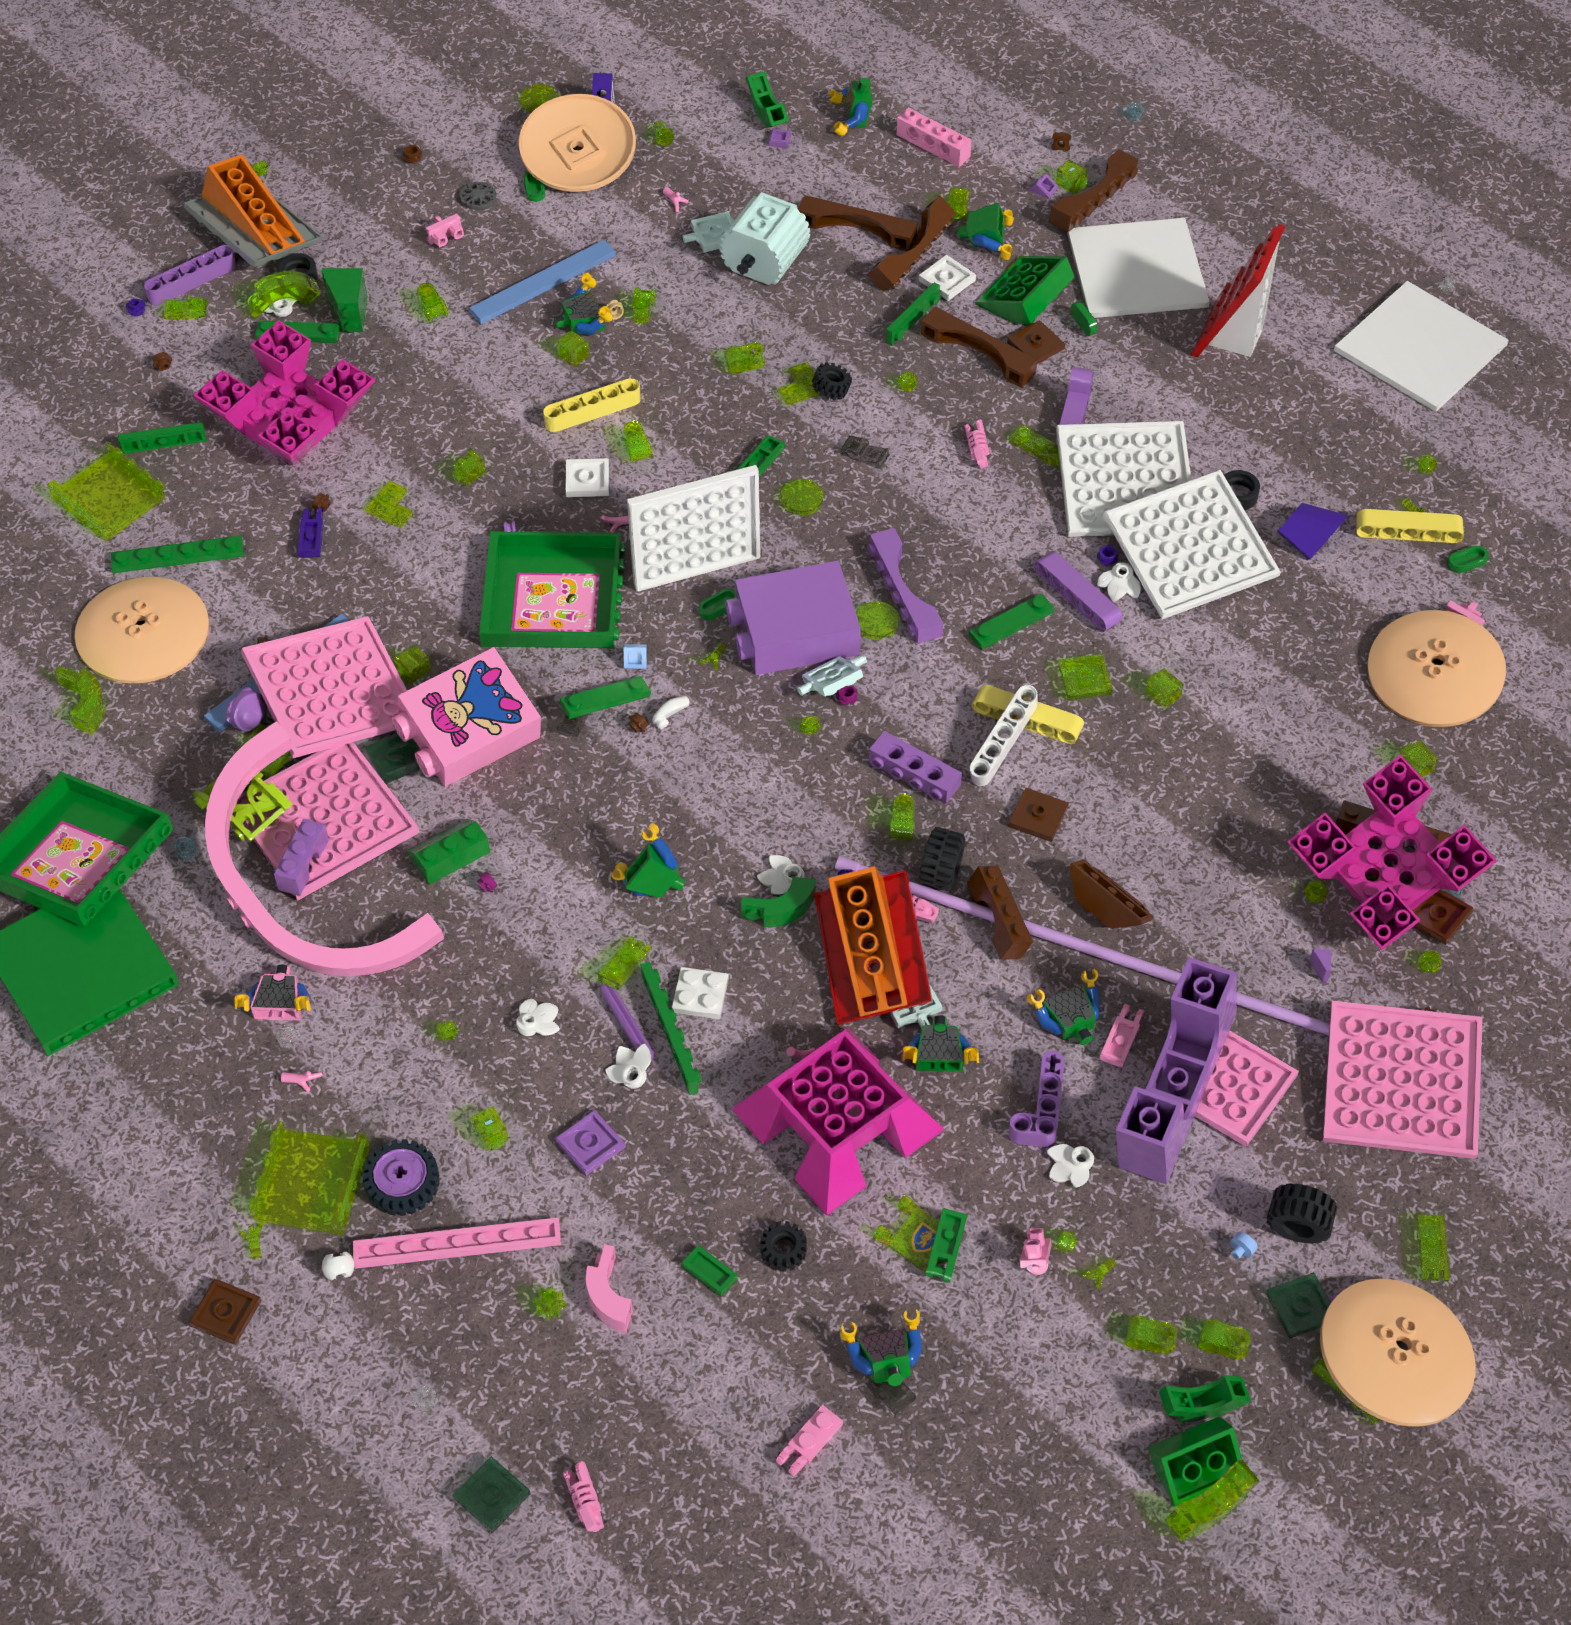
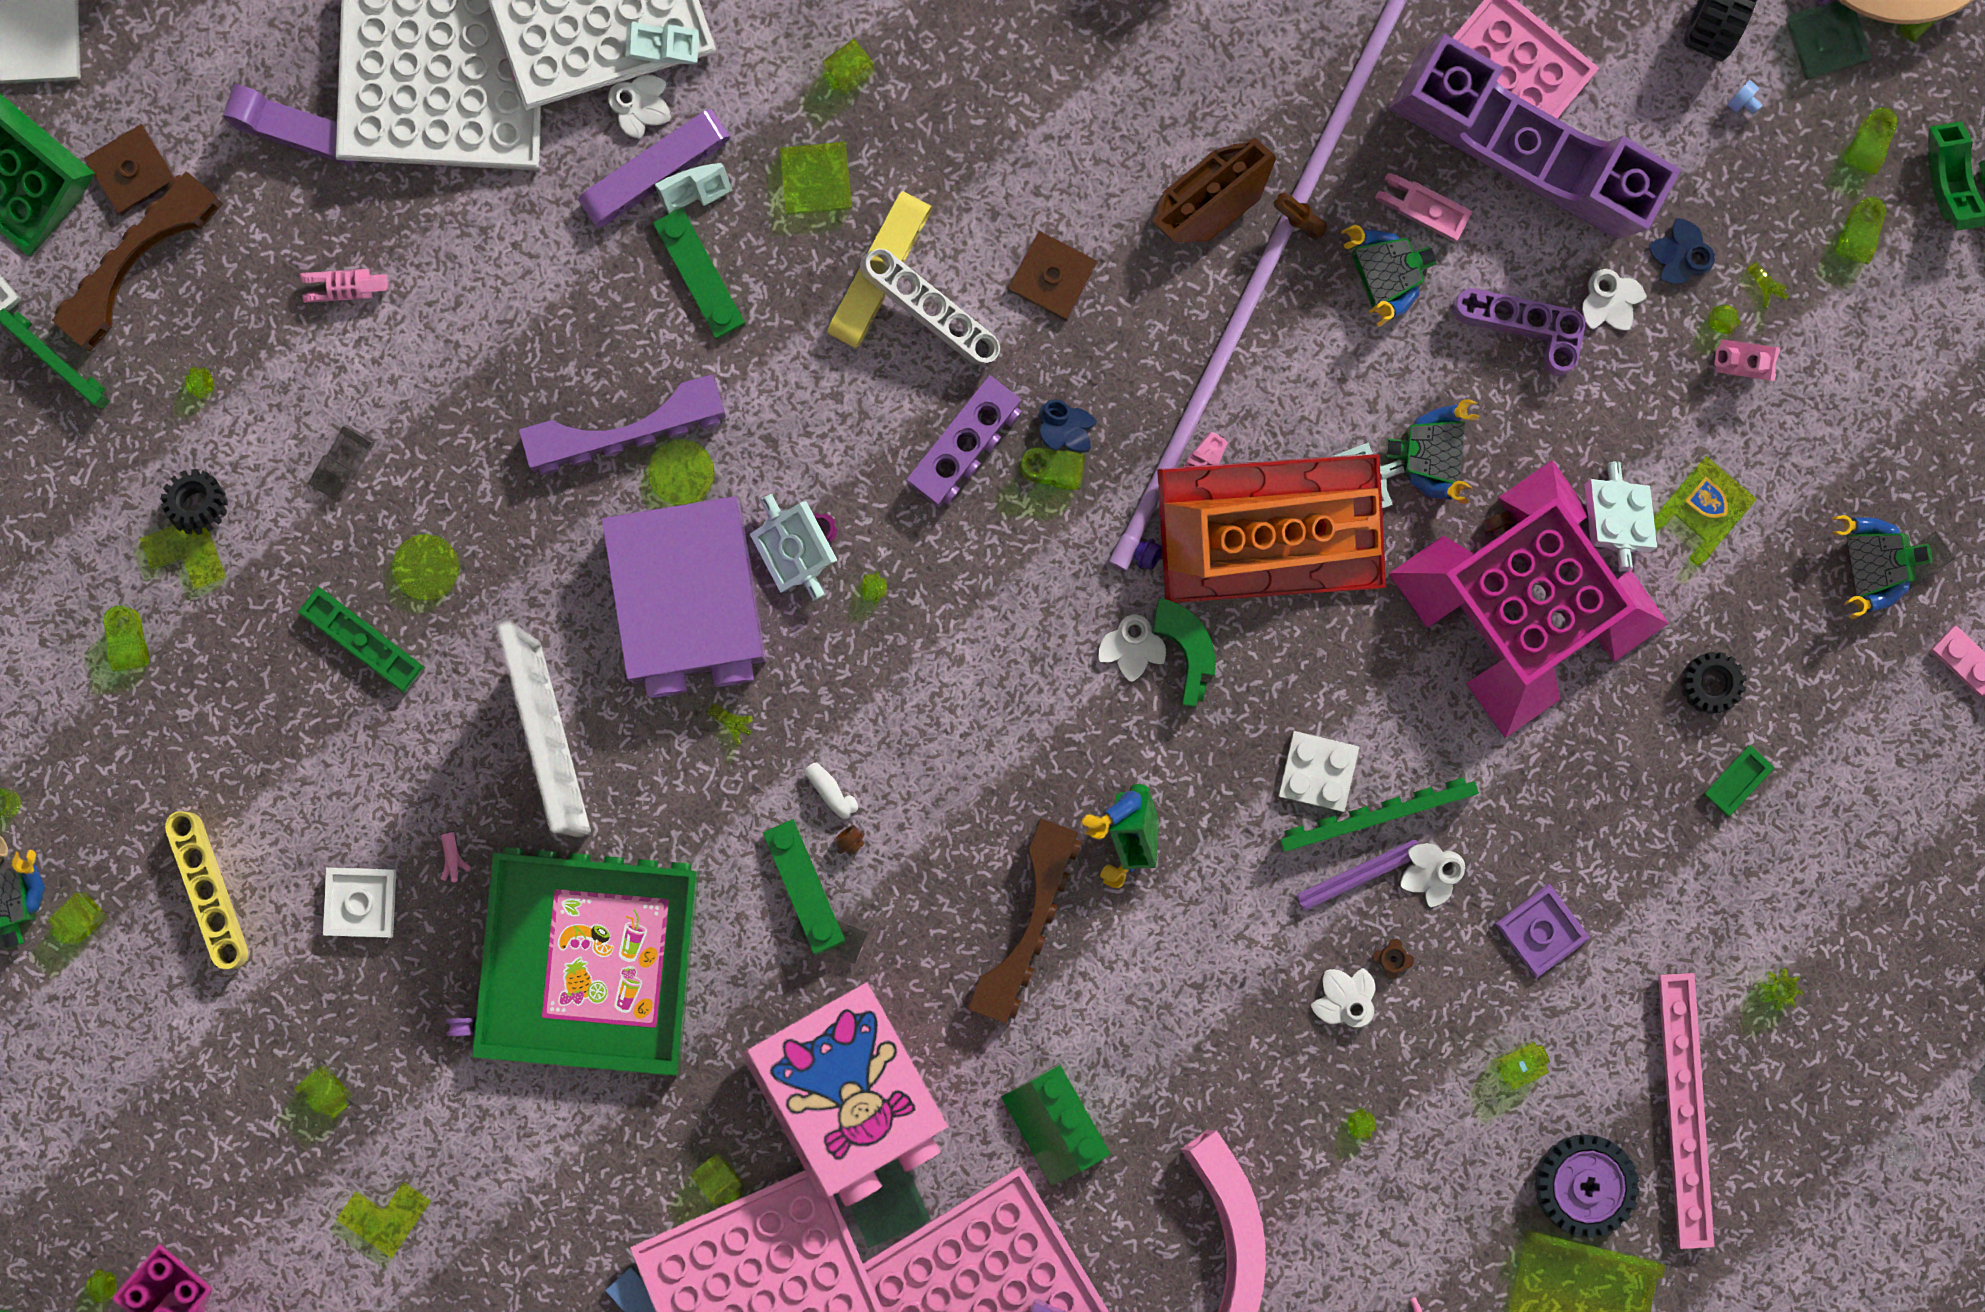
camera: 90 degrees left, 30 degrees up
white piece [322,1252,354,1280] -> none
magenta plate [477,871,498,892] -> none
bright pink arch [586,1244,633,1333] -> none
clear neon green hinge [598,936,652,990] -> none
clear neon green piece [624,421,653,462] -> none
light blue tile [624,644,647,669] -> none
green tile [698,589,735,620] -> none
bright pink bar [786,1047,815,1062] -> none
black tyre [919,827,965,891] -> none
green plate [925,1208,968,1283] -> none
reddish brown arch [967,865,1033,960] -> none
clear neon green plate [1009,424,1060,468] -> none
green tile [1071,301,1097,336] -> none
dark purple plate [1097,545,1118,565] -> none
none -> light aqua slope [625,22,699,64]
none -> light aqua slope [655,163,732,214]
none -> reddish brown arch [968,818,1082,1024]
none -> dark blue plate [1038,399,1097,453]
none -> reddish brown axle [1274,192,1327,240]
none -> reddish brown plate [1373,939,1414,979]
none -> light aqua plate [1584,461,1657,572]
none -> dark blue plate [1649,218,1715,284]

